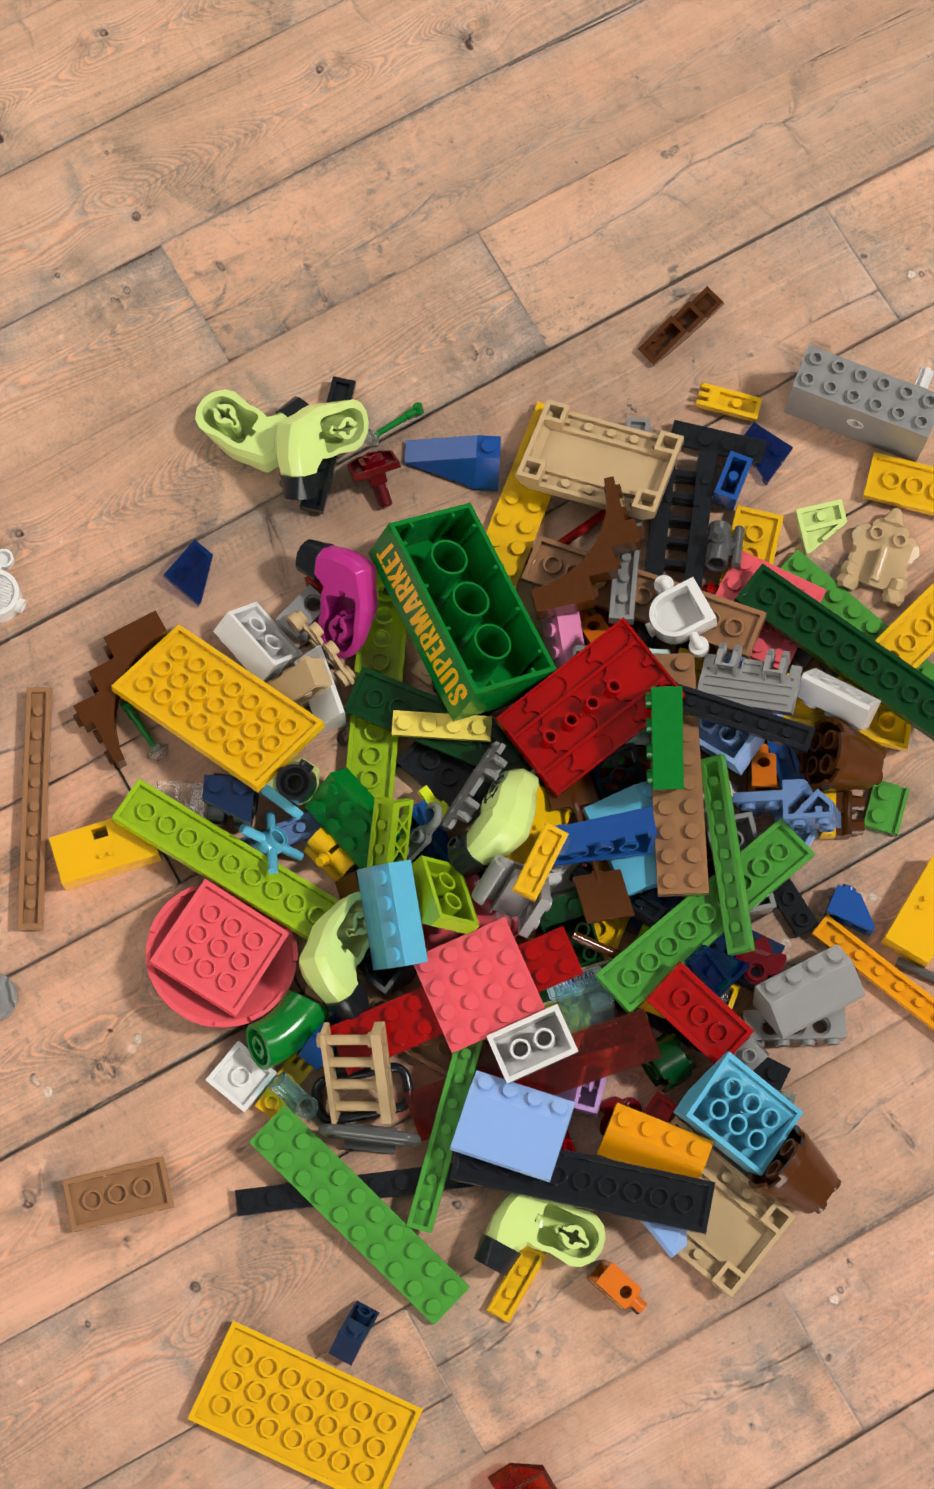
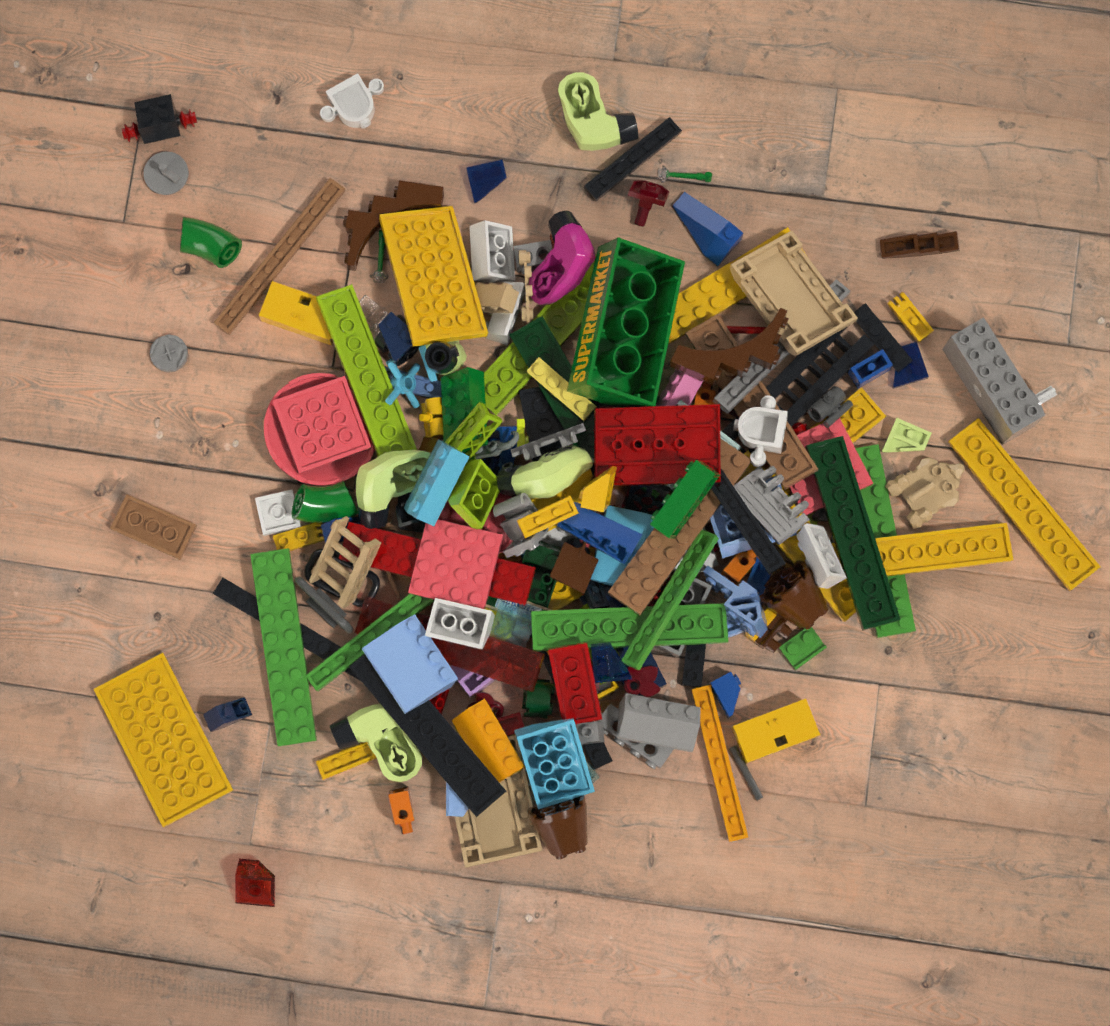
camera: 40 degrees right, 5 degrees up
clear light blue piece [269,1072,318,1119] -> none
yellowish green piece [274,399,369,500] -> none
reddish brown bar [569,930,621,959] -> none
none -> yellow slope [579,466,617,512]

